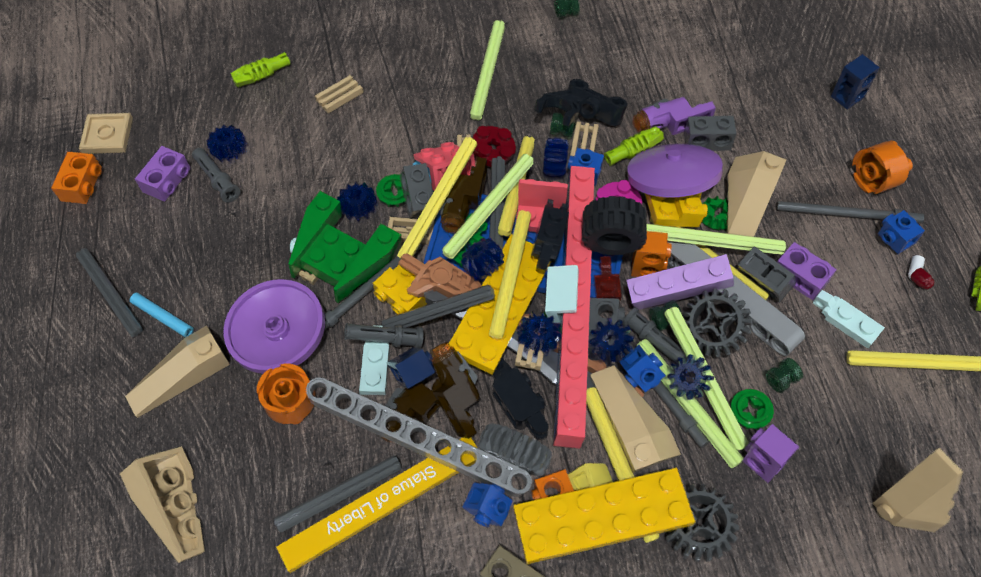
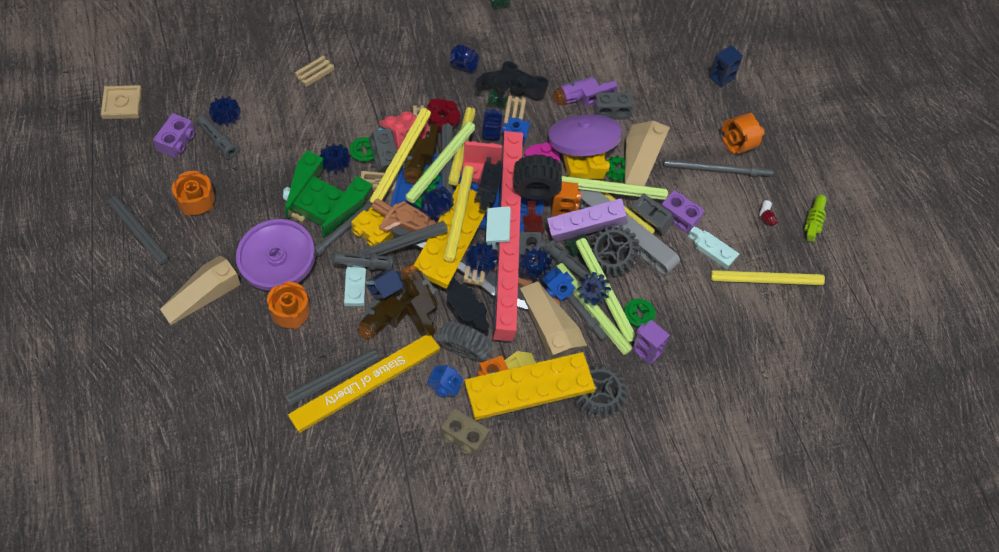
camera: 10 degrees left, 0 degrees up
orange brick [51,152,102,204] -> none
tan wedge [120,446,205,563] -> none
medium azure piece [130,293,193,337] -> none
lime hinge [231,52,290,87] -> none
light grey beam [306,377,532,497] -> none
yellowish green axle [470,20,505,120] -> none
light yellow axle [586,387,659,543] -> none
lime hinge [604,127,664,166] -> none
clear green wheel [765,357,803,393] -> none
tan wedge [873,448,963,532] -> none
blue brick [878,210,925,254] -> none
none -> orange brick [172,171,215,216]
none -> clear blue gear [449,45,479,72]

